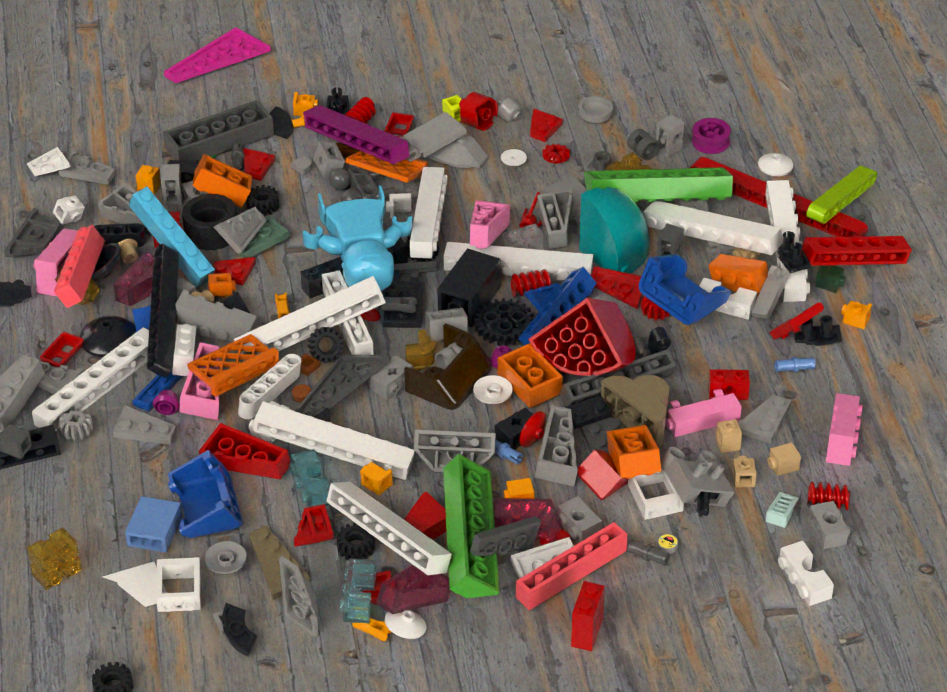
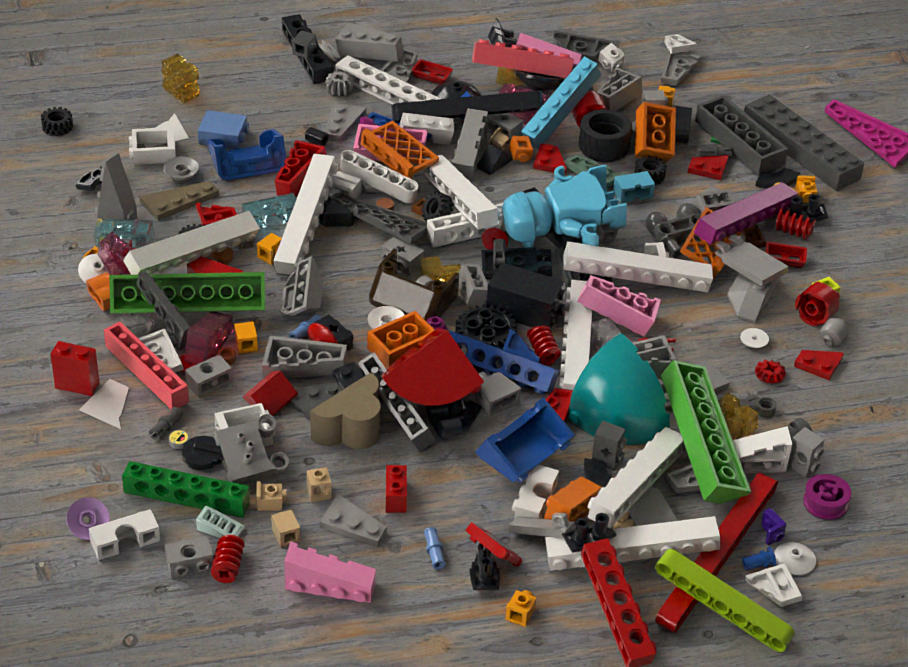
camera: 85 degrees right, 0 degrees up
light grey wing [214,207,267,254] -> none
light orange bar [275,292,290,319] -> none
light grey piece [579,96,613,123] -> none
orange brick [606,425,661,479] -> none
bright pink brick [666,389,742,437] -> none
clear green brick [815,265,846,293] -> none
none -> lavender dish [66,497,109,540]
none -> white sticker [79,379,129,429]
none -> orange brick [86,272,110,311]
none -> green brick [122,461,250,518]
none -> black tile [182,435,221,470]
none -> black piece [305,127,329,146]
none -> black tile [584,458,614,488]
none -> medium azure brick [613,171,655,203]
none -> white wedge [733,426,792,473]
none -> blue pin [742,547,776,571]
none -> dark grey brick [744,94,864,191]
none -> white wing [746,563,802,607]
none -> dark purple bracket [761,508,786,546]

